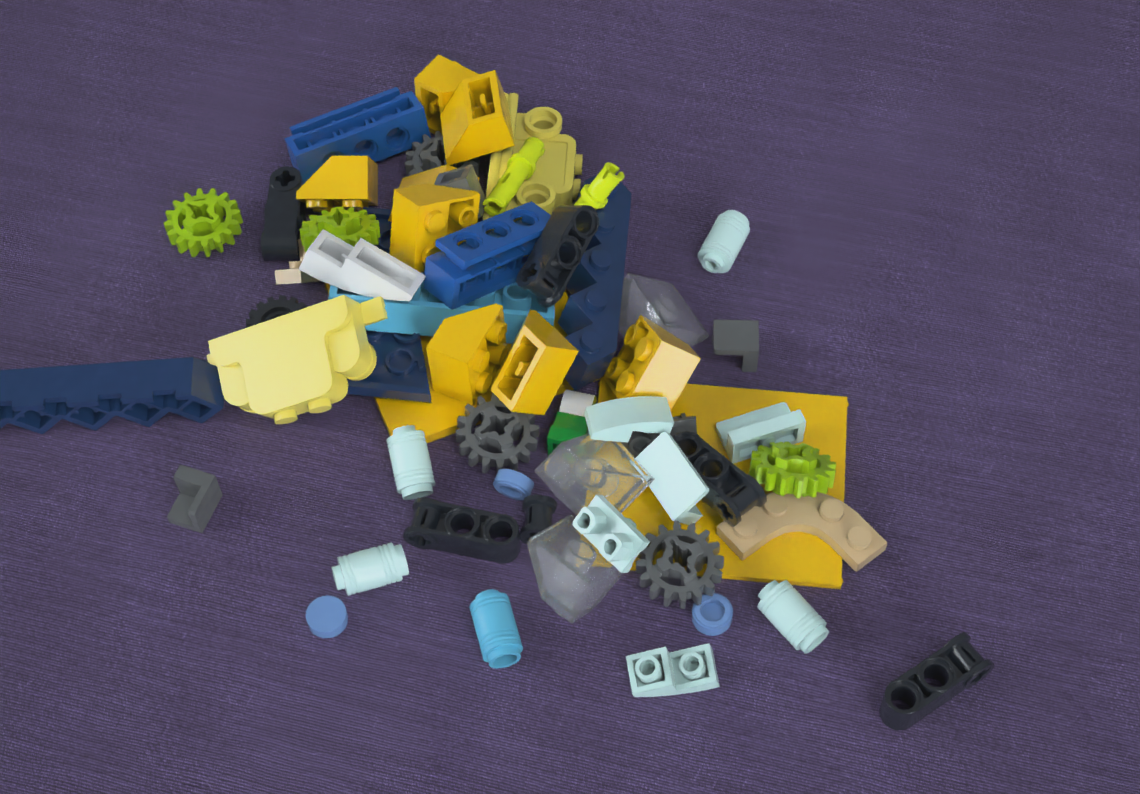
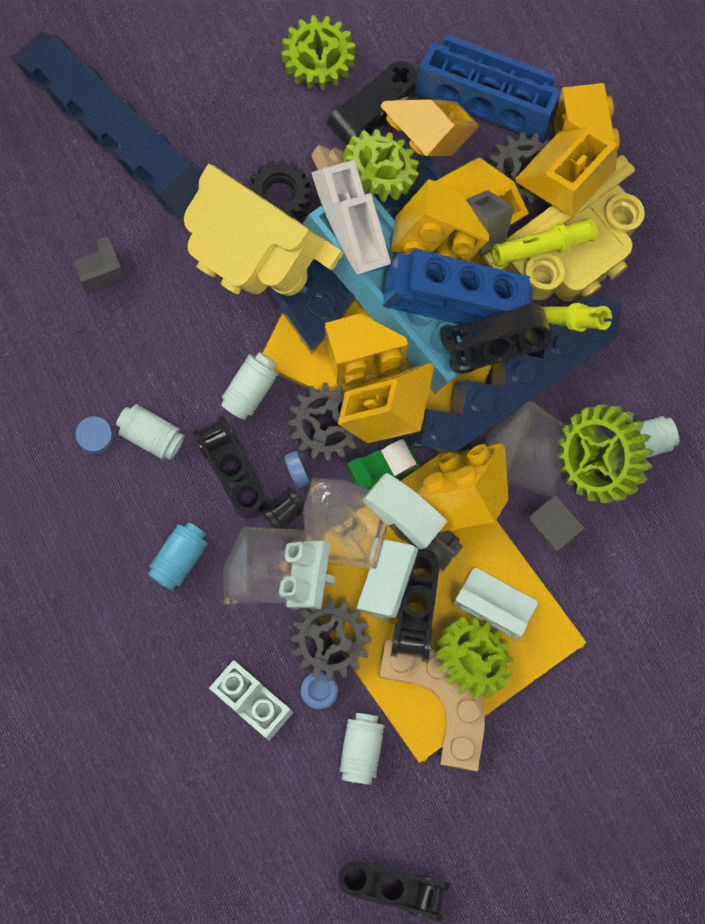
camera: 45 degrees right, 20 degrees up
none -> lime gear [556,404,654,504]

